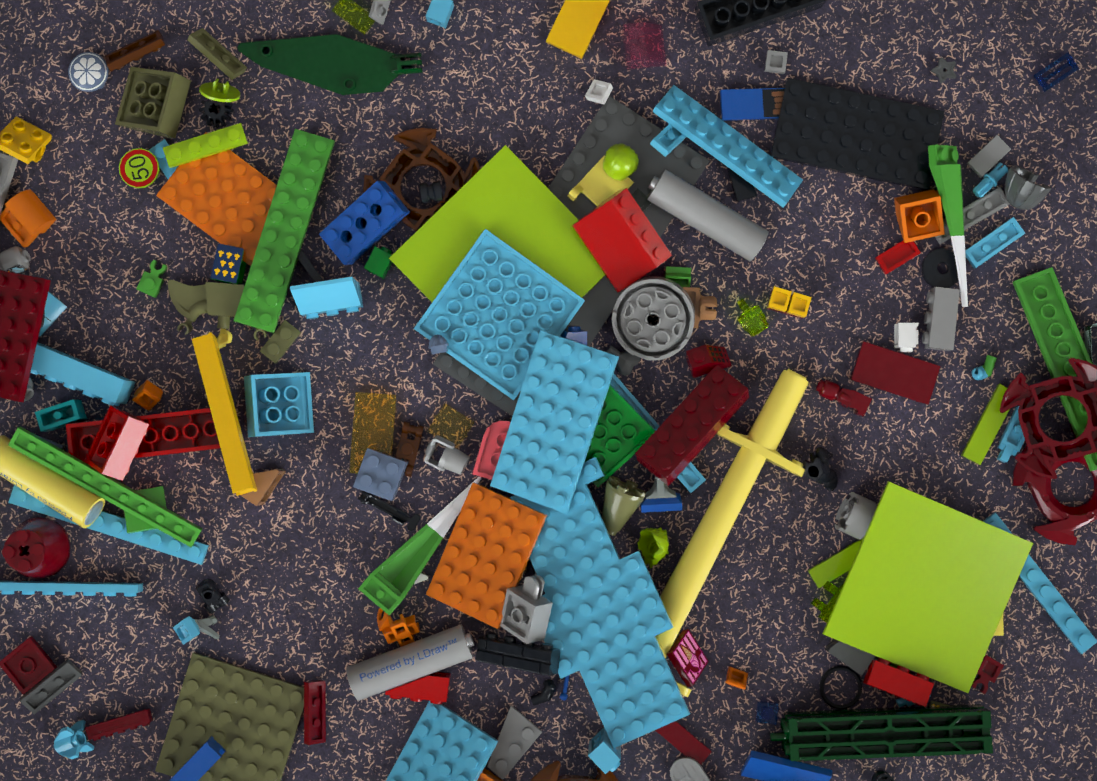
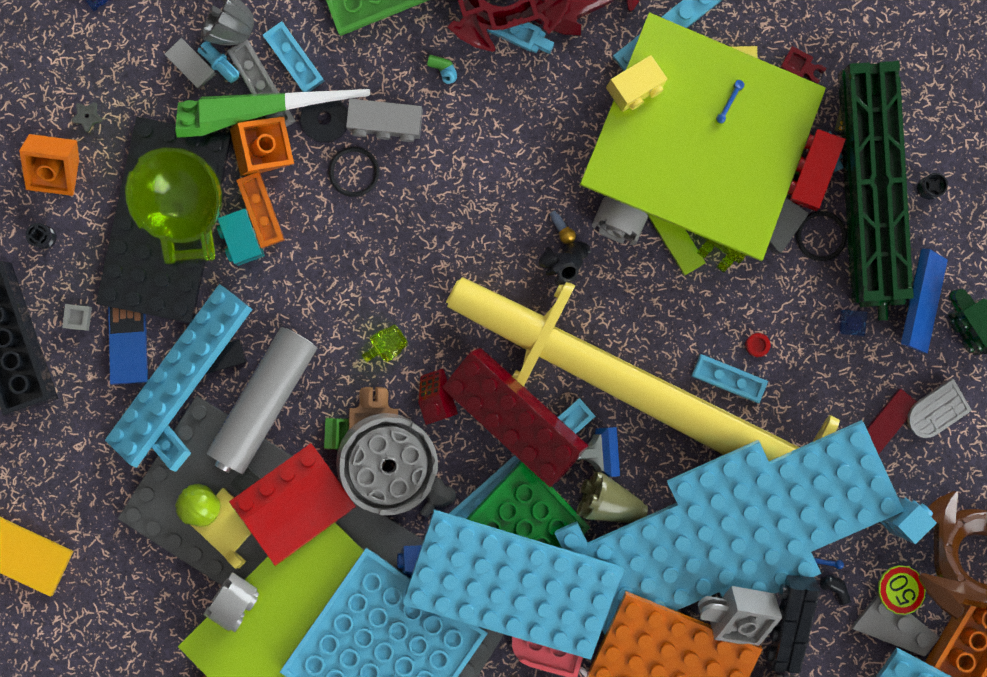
camera: 85 degrees left, 0 degrees up
white plate [585,79,613,104] -> none
clear pink slope [622,22,666,70] -> none
lime hair [637,527,669,568] -> none
tile [667,629,709,687] -> none
orange slope [726,666,748,690] -> none
yellow hips [766,286,812,319] -> none
dark red piece [816,379,872,416] -> none
dark red tile [850,341,941,405] -> none
red tile [875,241,921,275] -> none
white window [894,323,919,352] -> none
lime tile [961,384,1010,465] -> none
none -> orange slope [19,134,79,196]
none -> black wheel [26,223,57,249]
none -> clear neon green windscreen [125,147,222,264]
none -> light grey brick [203,572,259,632]
none -> teal brick [217,209,265,266]
none -> orange plate [236,172,285,249]
none -> black tyre [329,147,379,197]
none -> piece [549,211,576,244]
none -> light yellow brick [606,55,668,112]
none -> medium azure tile [691,354,768,404]
none -> blue hinge [716,80,744,123]
none -> red tile [745,333,771,357]
none -> piece [878,565,926,615]

